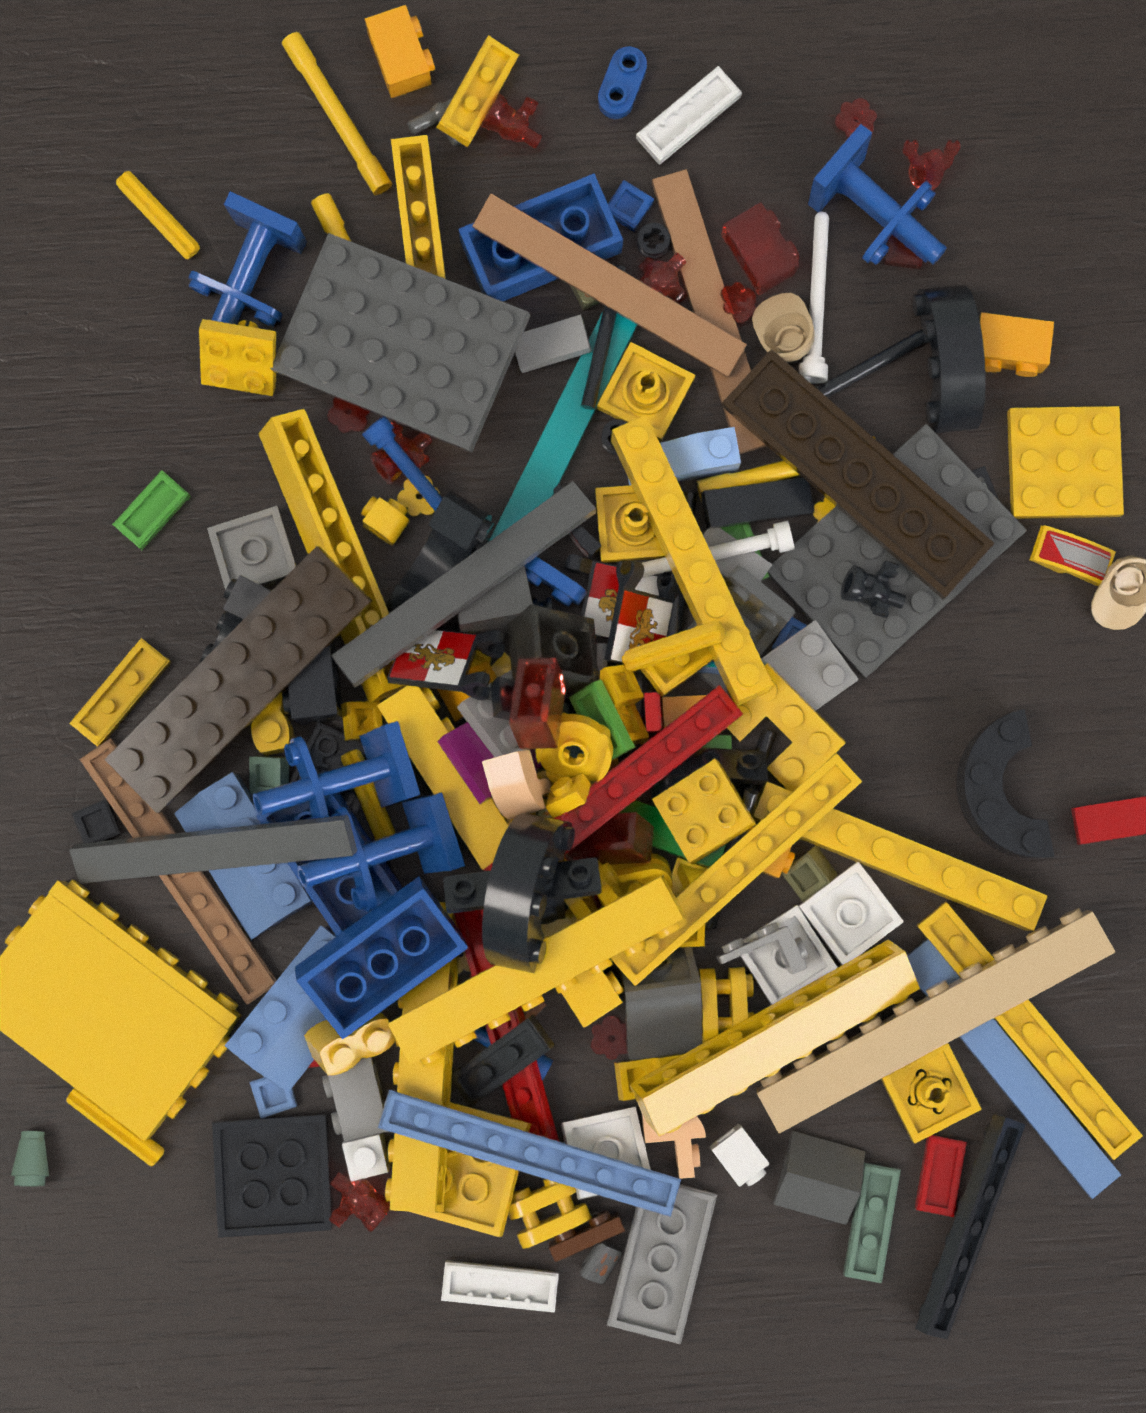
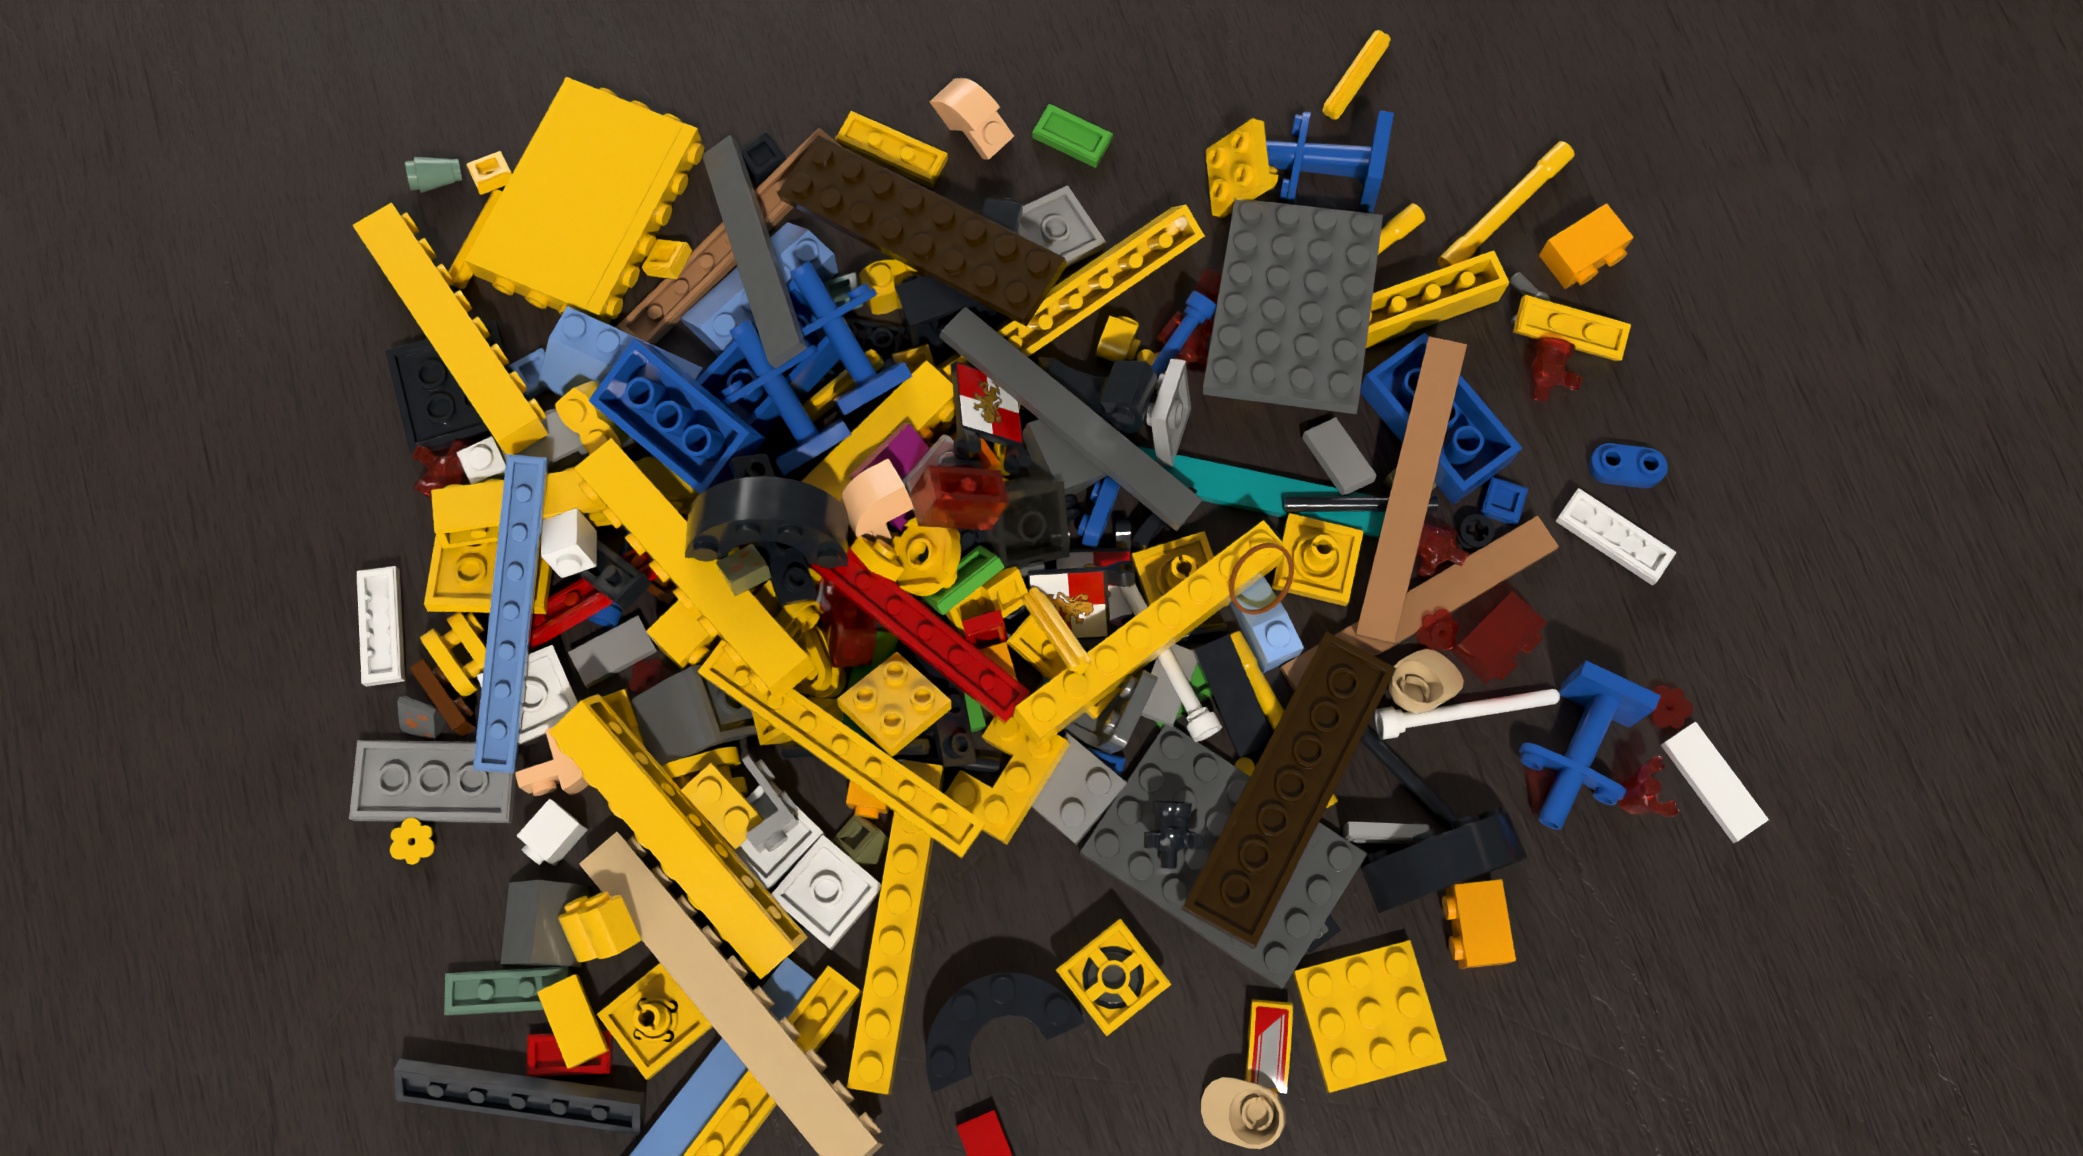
camera: 80 degrees right, 10 degrees down
none -> yellow brick [352,203,549,456]
none -> yellow plant [390,818,435,865]
none -> yellow tile [466,151,512,195]
none -> yellow tile [537,974,609,1069]
none -> white brick [541,508,597,578]
none -> yellow brick [557,891,641,962]
none -> light grey tile [568,616,658,688]
none -> yellow tile [642,239,693,279]
none -> yellow plate [680,762,766,850]
none -> olive slope [716,544,771,596]
none -> light nougat brick [929,78,1014,159]
none -> yellow piece [1056,919,1171,1037]
none -> light grey plate [1147,359,1191,467]
none -> dark orange piece [1229,543,1294,615]
none -> light grey tile [1342,822,1429,845]
none -> white tile [1661,722,1769,843]

